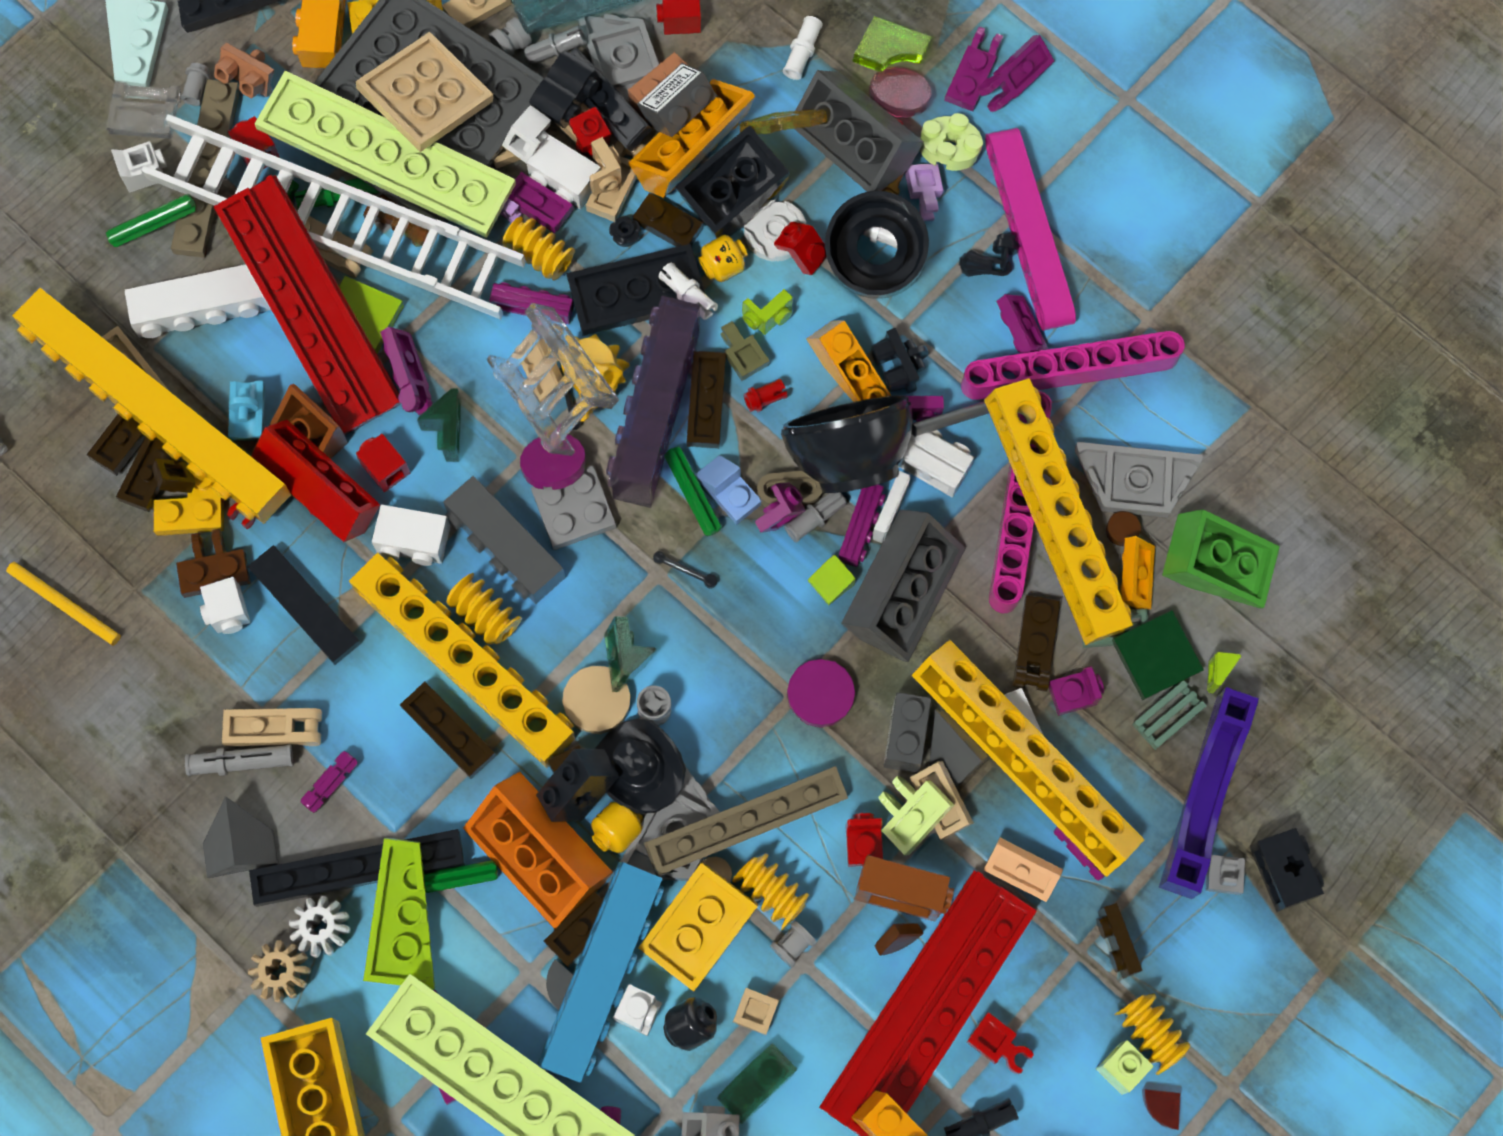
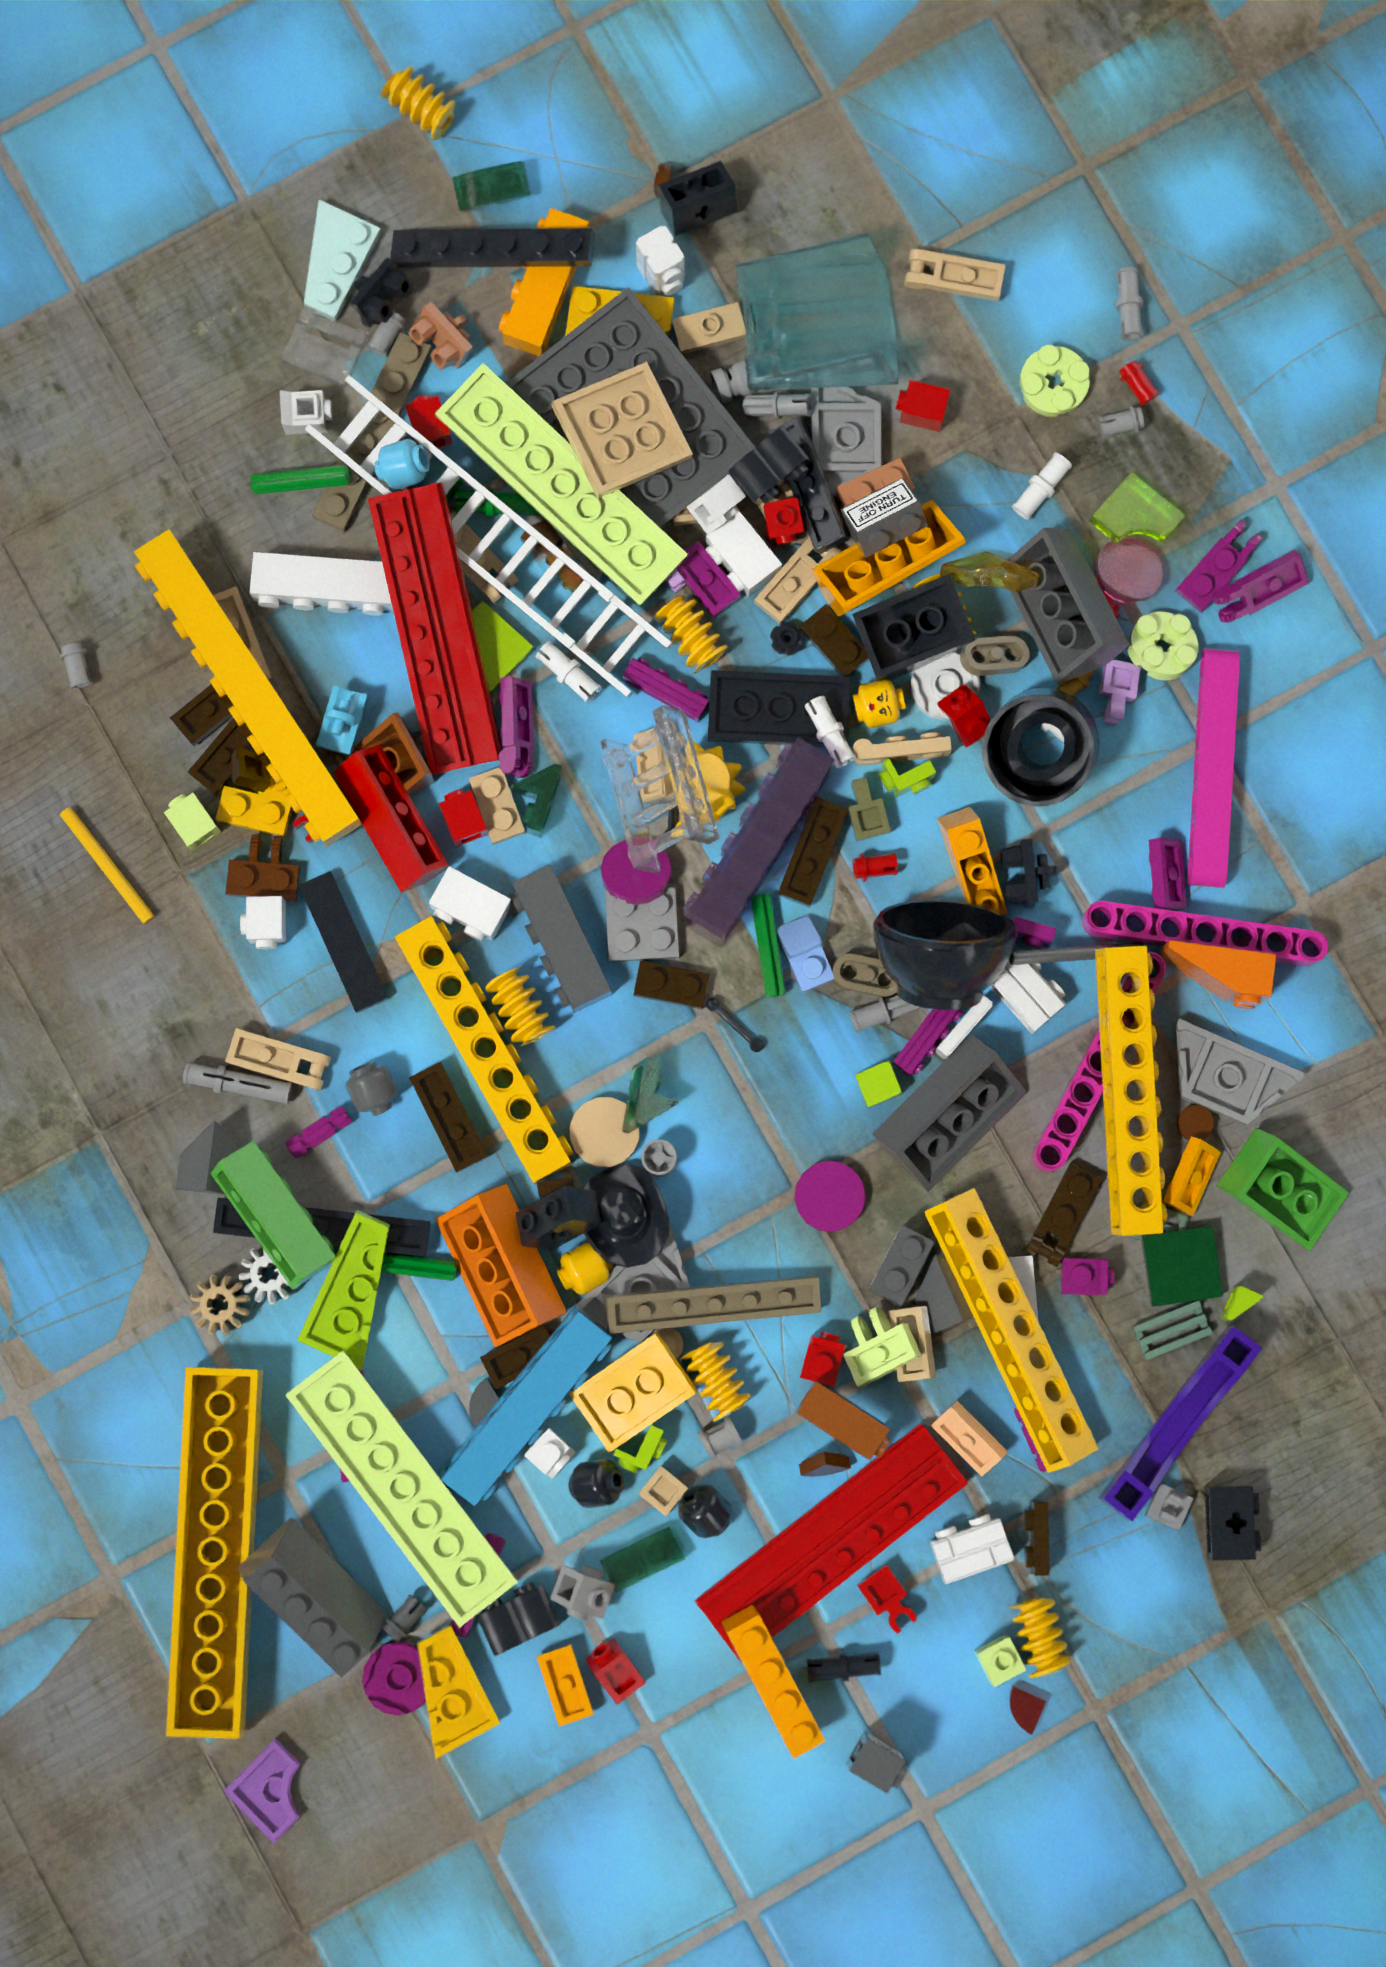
camera: 20 degrees right, 10 degrees up
tan bracket [589,137,622,195] -> none
magenta bracket [755,482,806,533] -> none
black piece [959,234,1019,277] -> none
none -> yellowish green brick [164,793,222,852]
none -> bright green brick [210,1141,336,1290]
none -> dark grey head [345,1061,398,1116]
none -> black hips [350,257,413,328]
none -> medium azure head [375,439,430,489]
none -> tan plate [469,767,526,845]
none -> white pin [536,641,602,703]
none -> lime bracket [613,1425,667,1473]
none -> dark brown plate [633,960,709,1010]
none -> black head [678,1484,732,1538]
none -> tan plate [852,732,952,766]
none -> white brick [930,1514,1014,1584]
none -> dark tan plate [960,636,1030,676]
none -> orange slope [1159,940,1276,1010]

